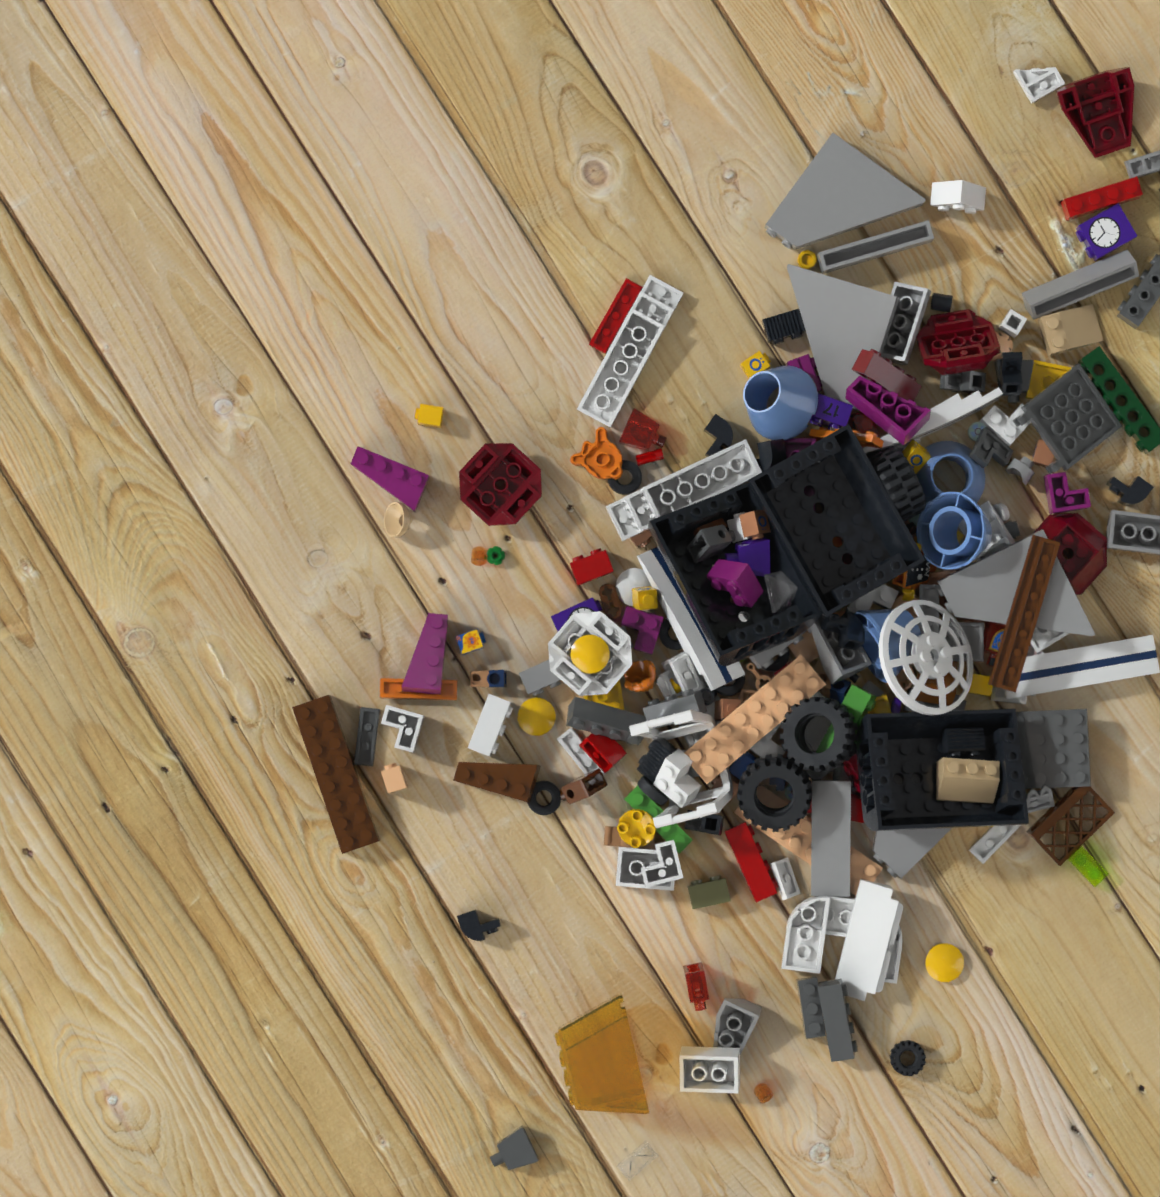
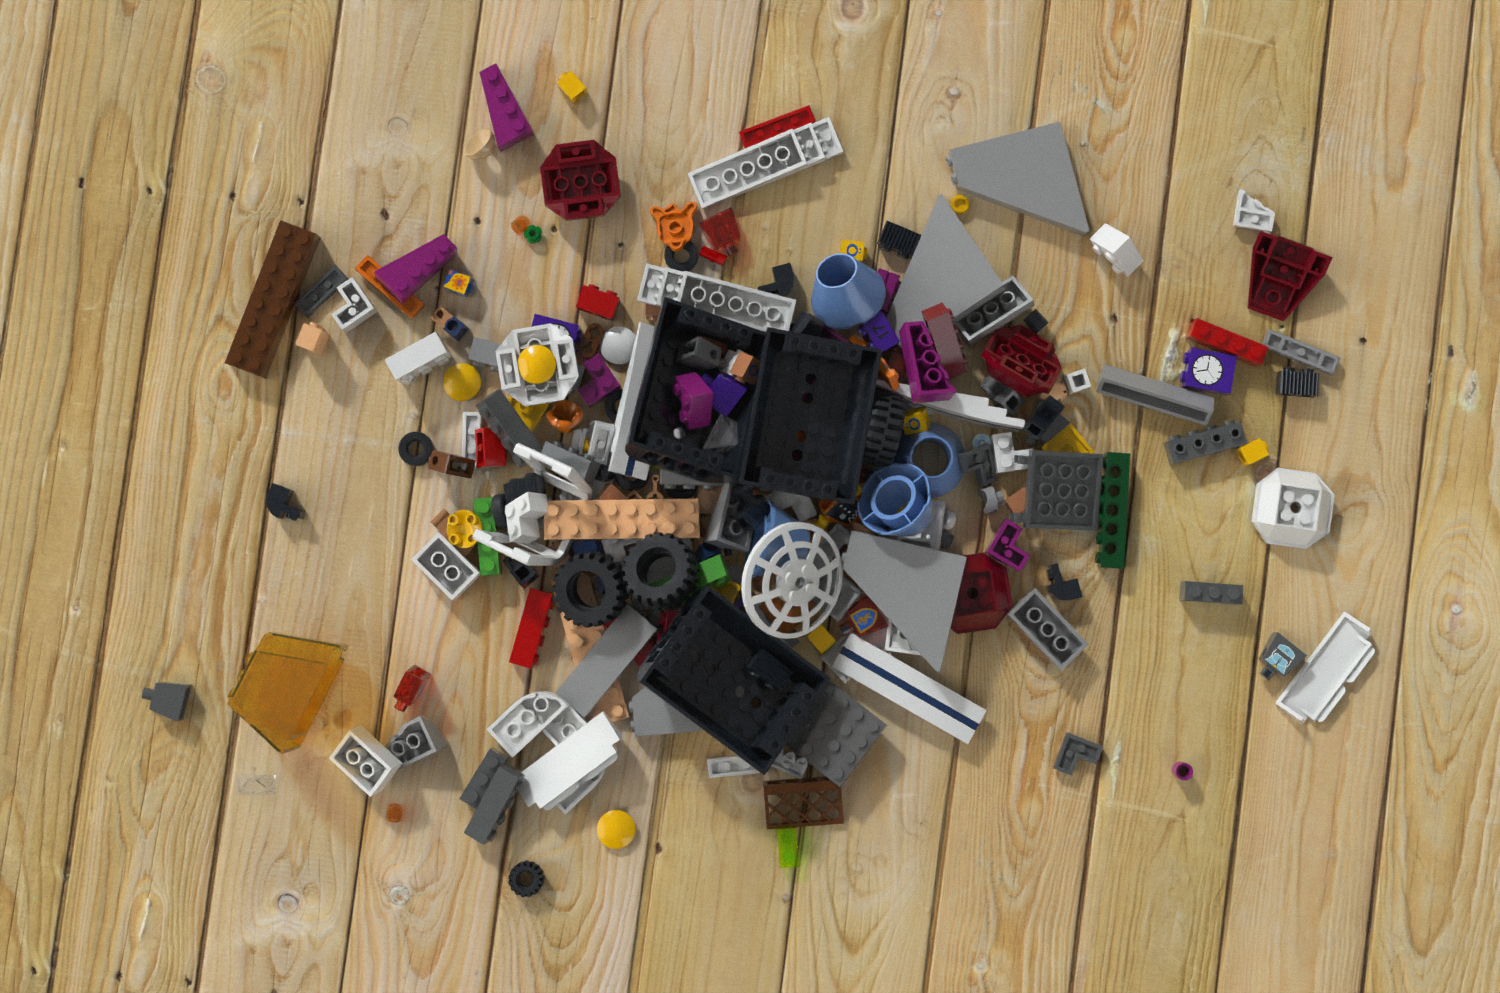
camera: 40 degrees right, 0 degrees up
reddish brown wedge [453,762,541,803] -> none
yellow brick [632,586,658,610] -> none
white brick [641,839,683,887] -> none
olive brick [687,875,731,909] -> none
white plate [770,857,801,900] -> none
light grey brick [817,220,934,274] -> none
tan slope [936,757,1000,804] -> none
reddish brown plate [988,534,1060,692] -> none
tan slope [1037,304,1104,357] -> none

